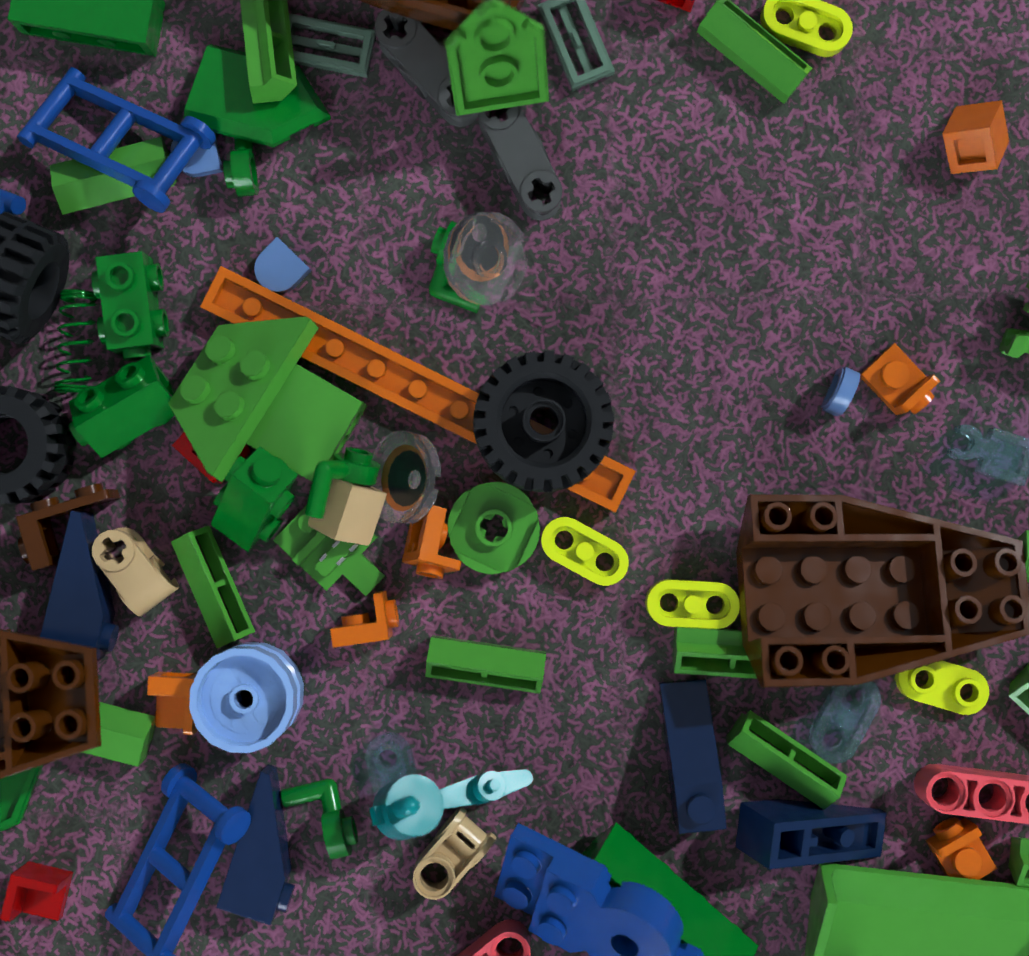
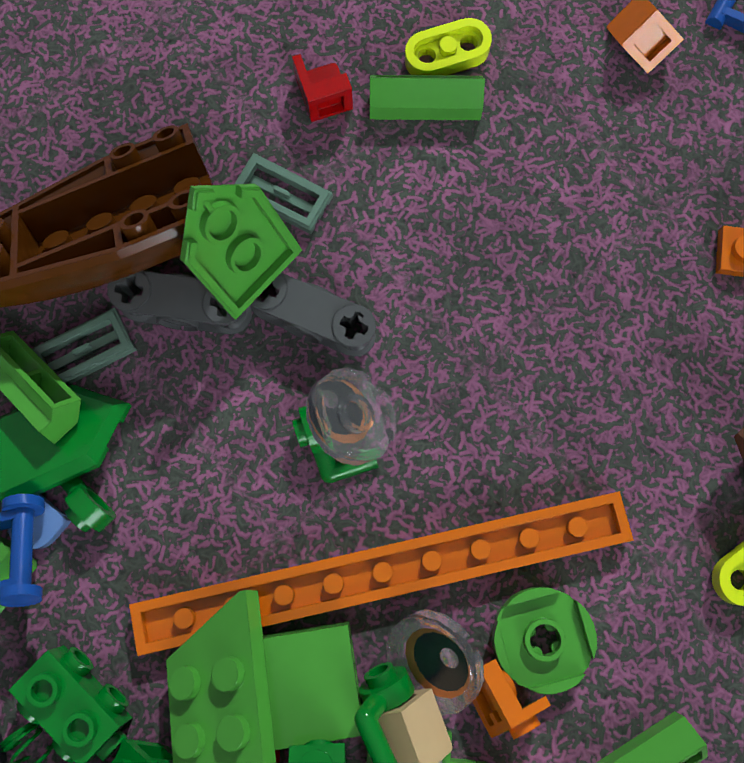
camera: 35 degrees left, 10 degrees down
medium blue tile [254,237,312,294] -> none
black wheel [473,351,614,492] -> none
neon yellow plate [541,517,629,586] -> none
medium blue tile [821,366,861,416] -> none

